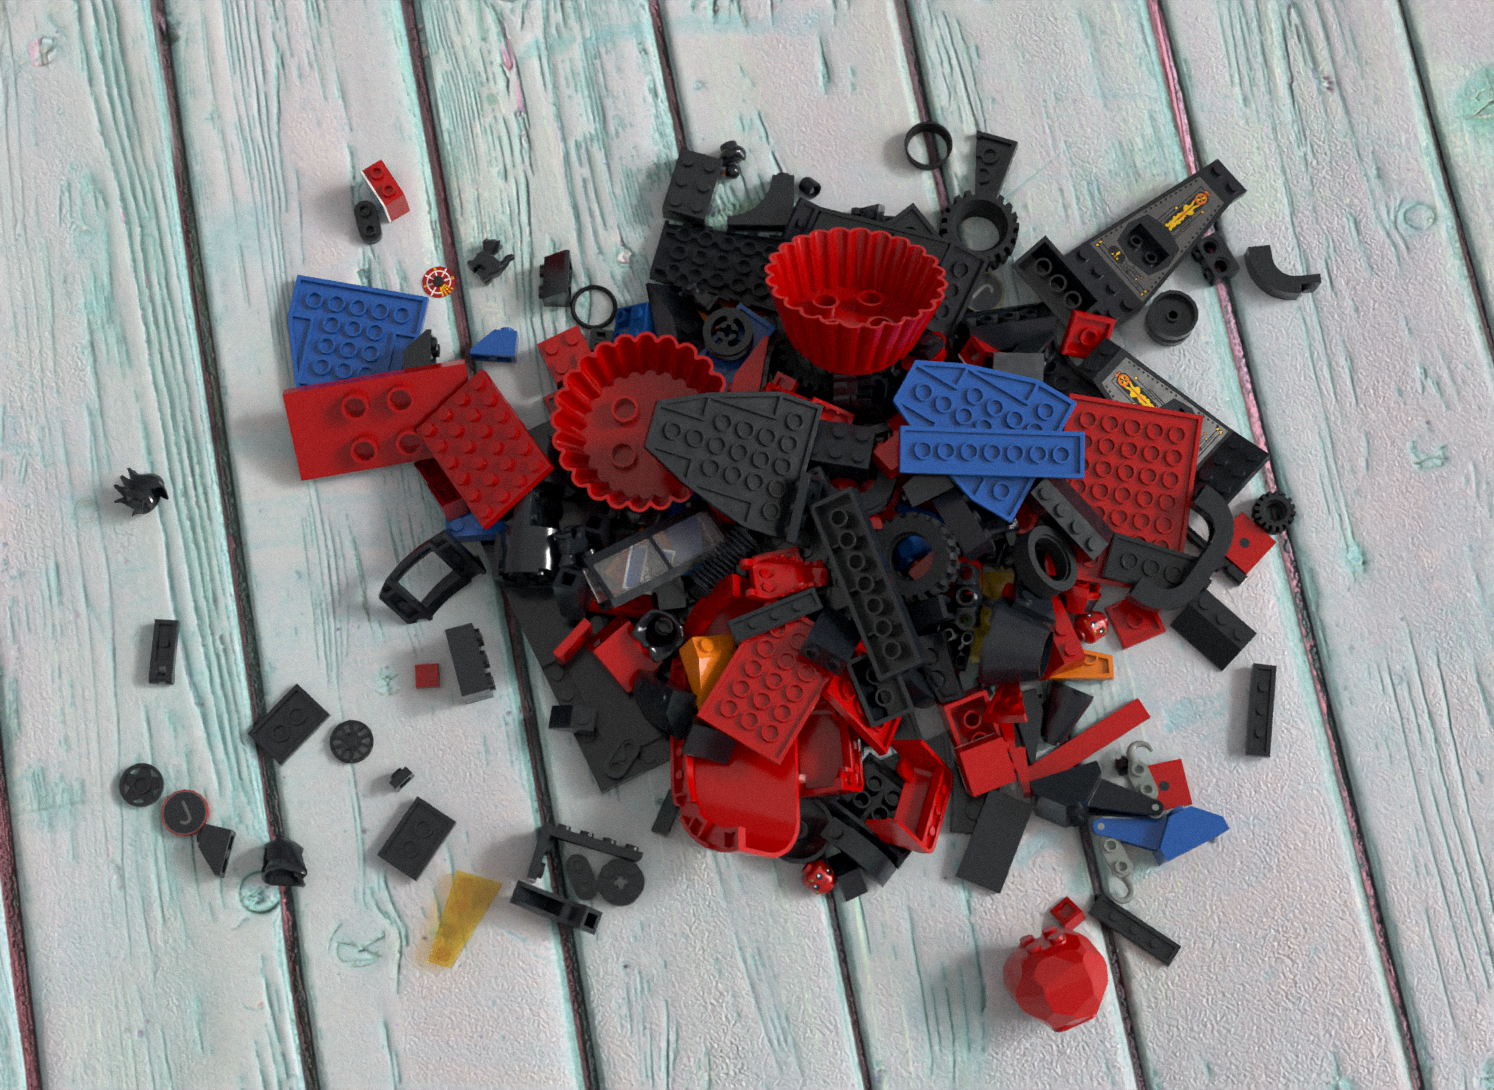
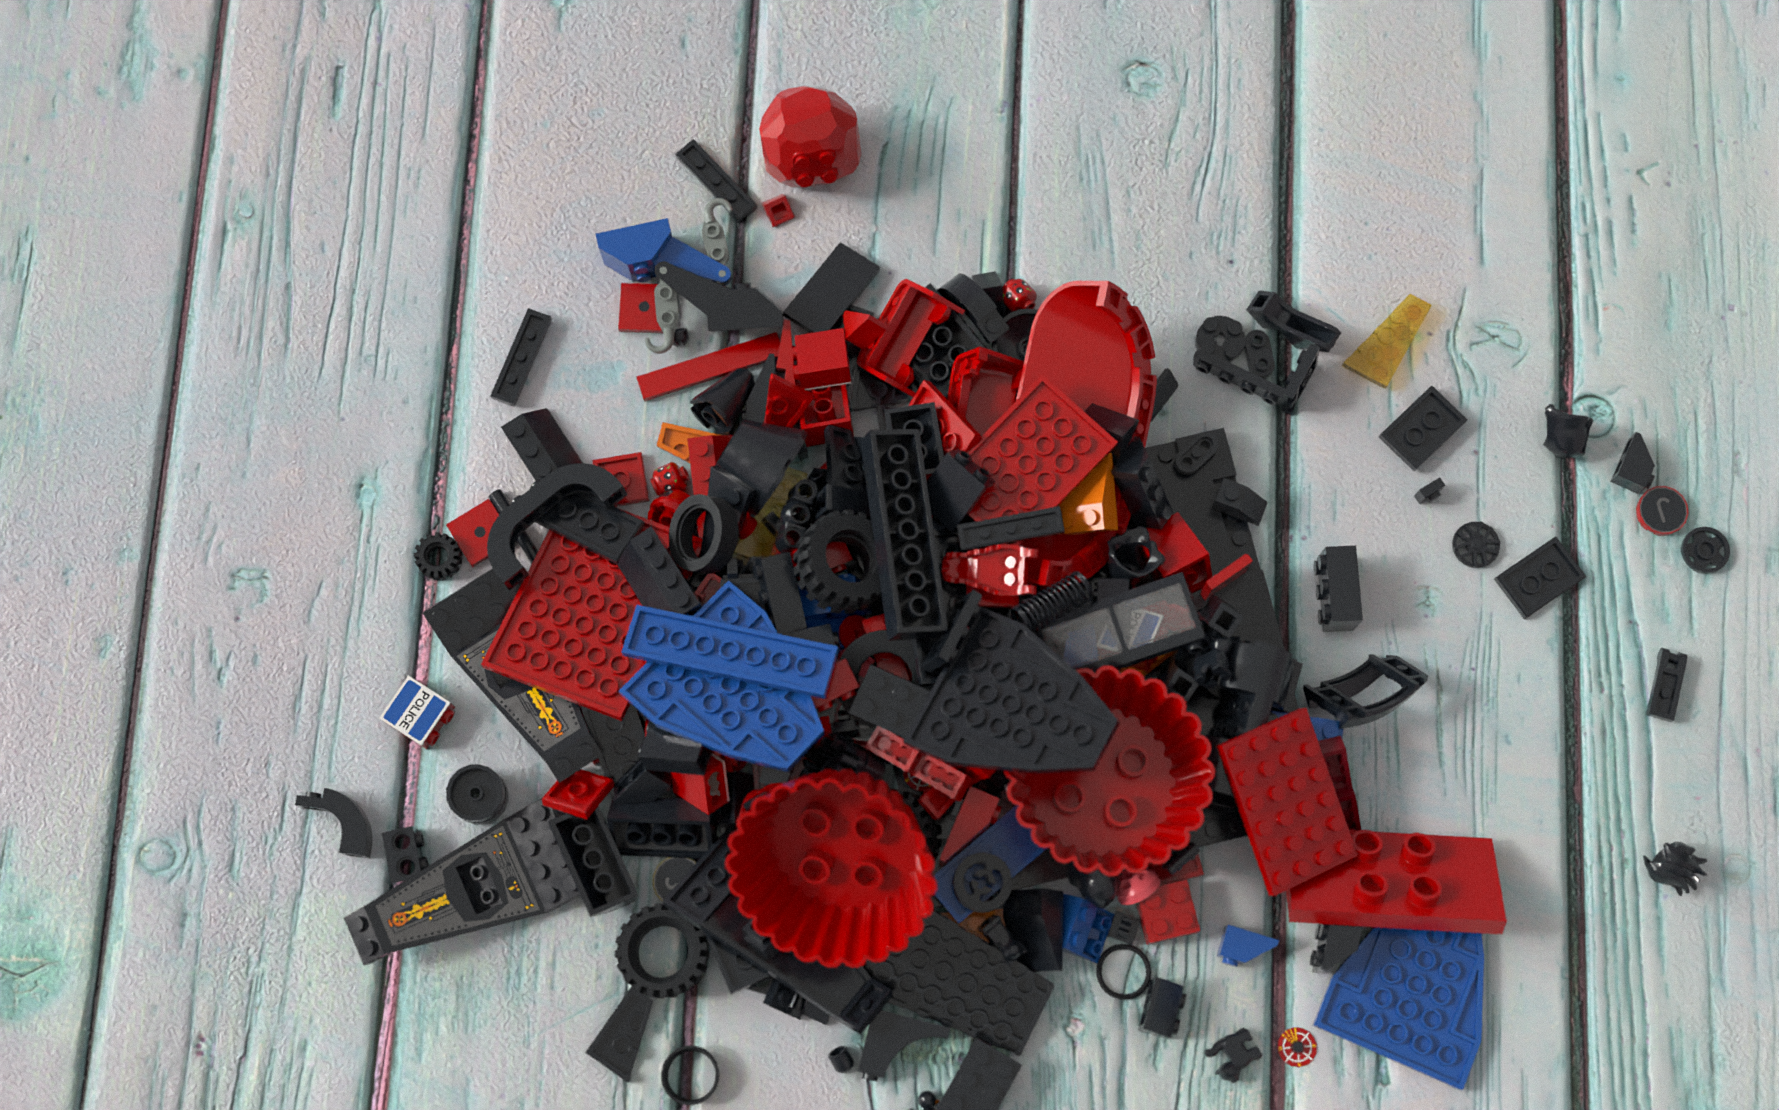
camera: 165 degrees left, 0 degrees up
red tile [415,663,440,689] -> none
none -> piece [379,676,455,750]
none -> red slope [843,311,889,350]

